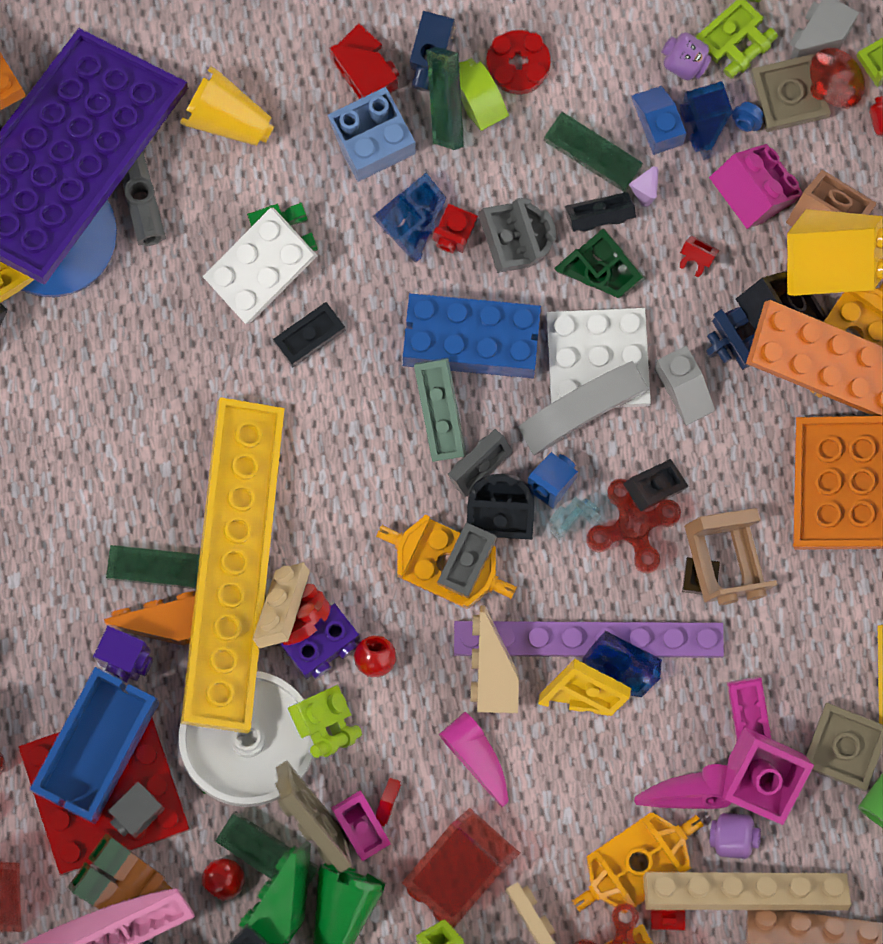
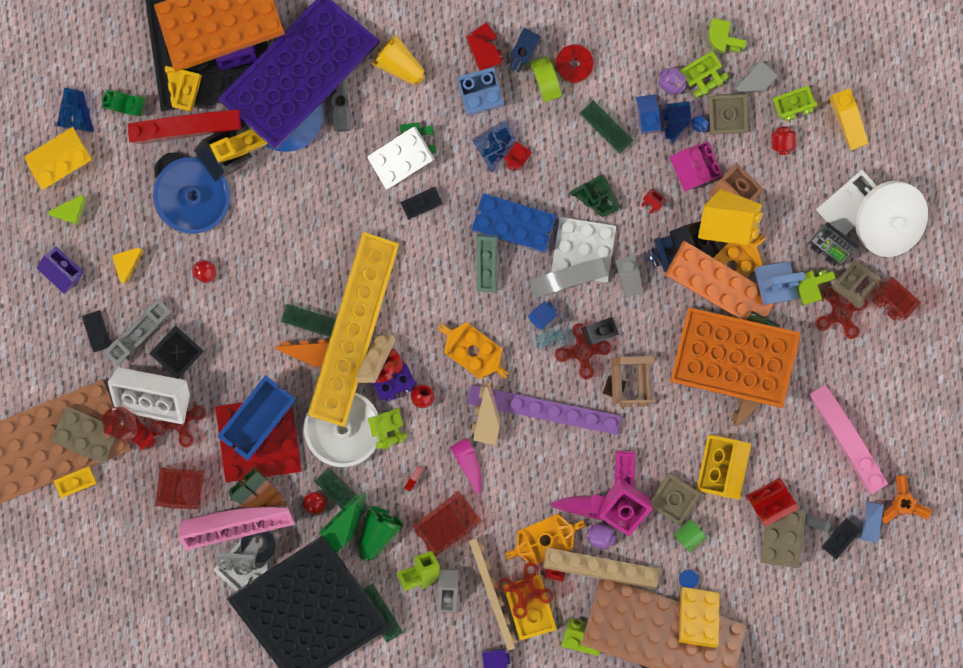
camera: 15 degrees right, 10 degrees up
dark purple brick [93,625,153,684] -> none
dark grey brick [109,782,165,838] -> none
dark tan plate [275,760,352,873] -> none
dark pink slope [331,790,391,861] -> none
clear green plate [427,47,464,150] -> none
dark grey plate [437,522,497,598] -> none
dark grey plate [448,429,513,497] -> none
black slope [467,474,535,540] -> none
dark grey slope [478,198,556,273] -> none
yellow wing [538,659,631,716] -> none
black plate [565,192,636,232] -> none
clear blue slope [580,631,662,697] -> none
lavender slope [629,166,659,207] -> none
clear red dish [810,48,865,109] -> none

